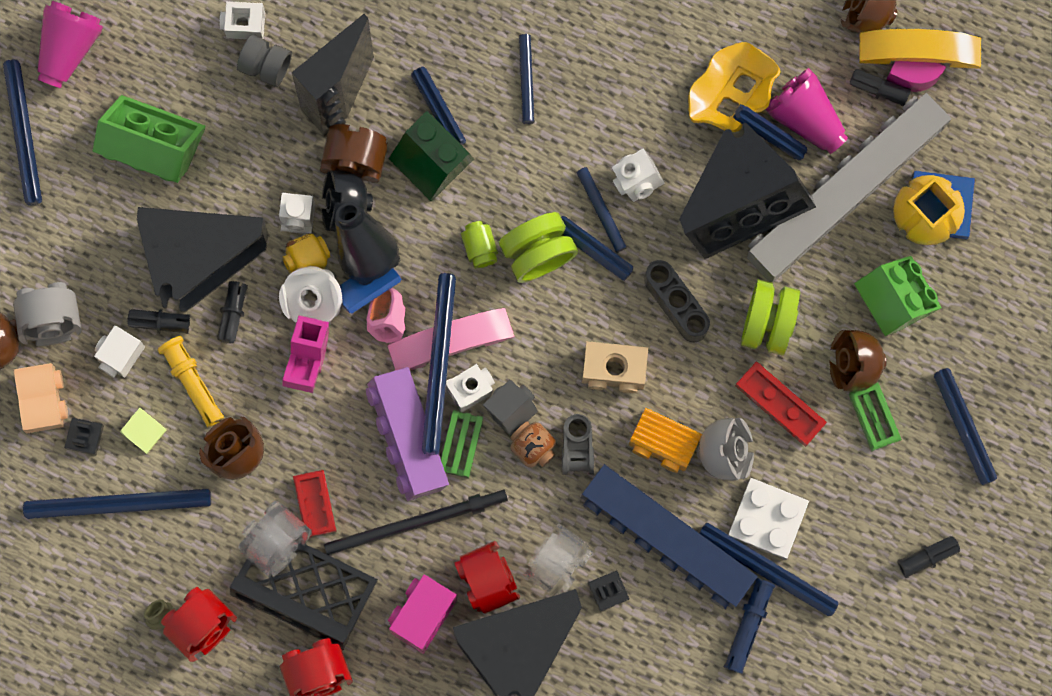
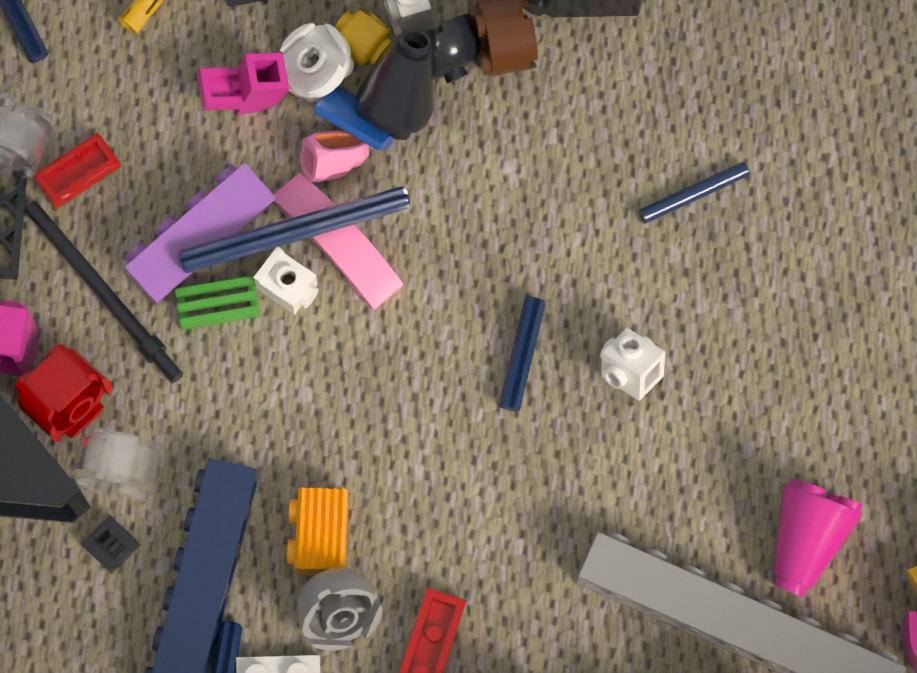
camera: 70 degrees right, 5 degrees down
reddish brown cylinder [199,416,264,480] -> none
dark green slope [388,111,474,202] -> none
dark blue axle [411,66,466,145] -> none
lime brick [461,221,498,269] -> none
dark grey brick [483,380,538,436] -> none
lime wheel [499,212,578,283] -> none
head [510,421,556,468] -> none
dark grey piece [562,414,594,475] -> none
dark blue bar [576,167,627,253] -> none
tan brick [582,341,648,393] -> none
black beam [644,260,710,342] -> none
black ladder [679,123,816,259] -> none
yellow piece [688,42,780,132] -> none
dark blue axle [733,104,808,161] -> none
lime wheel [741,279,800,356] -> none
black axle [850,69,911,106] -> none

